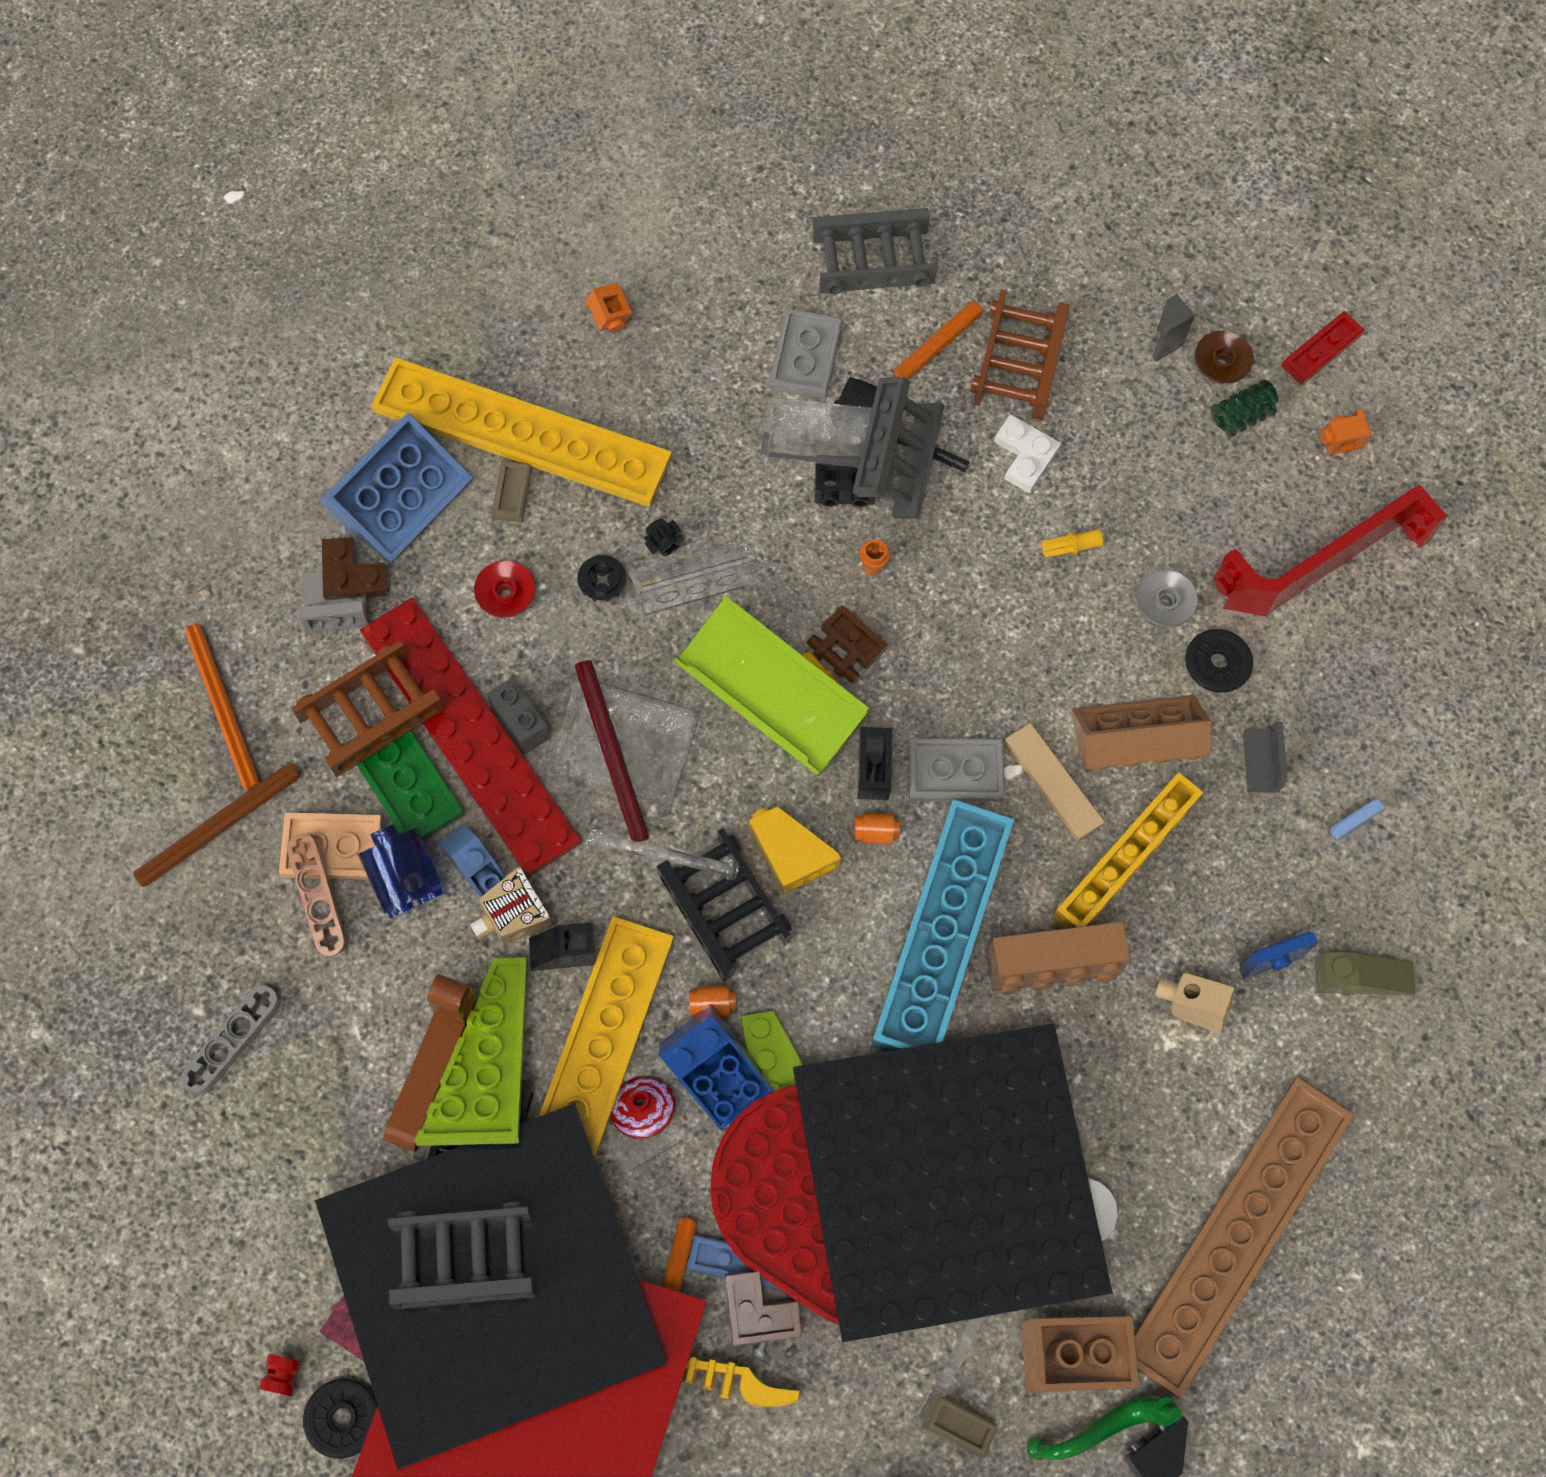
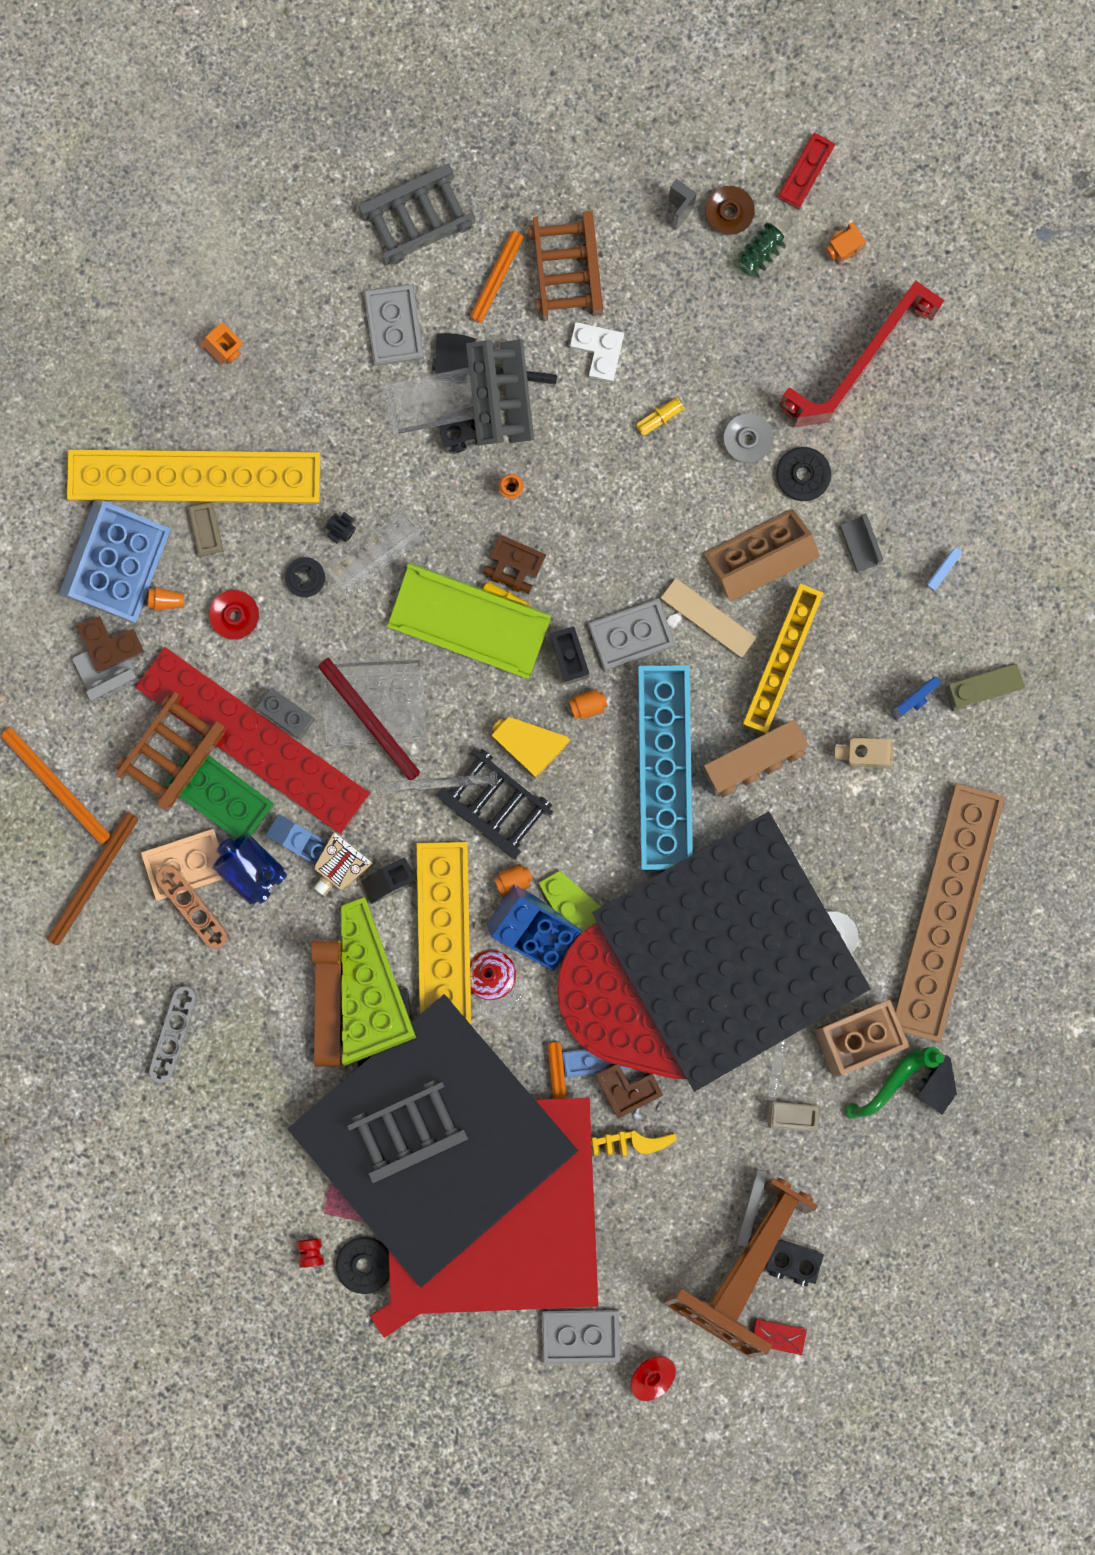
camera: 20 degrees left, 15 degrees up
none -> orange cone [148,586,185,611]

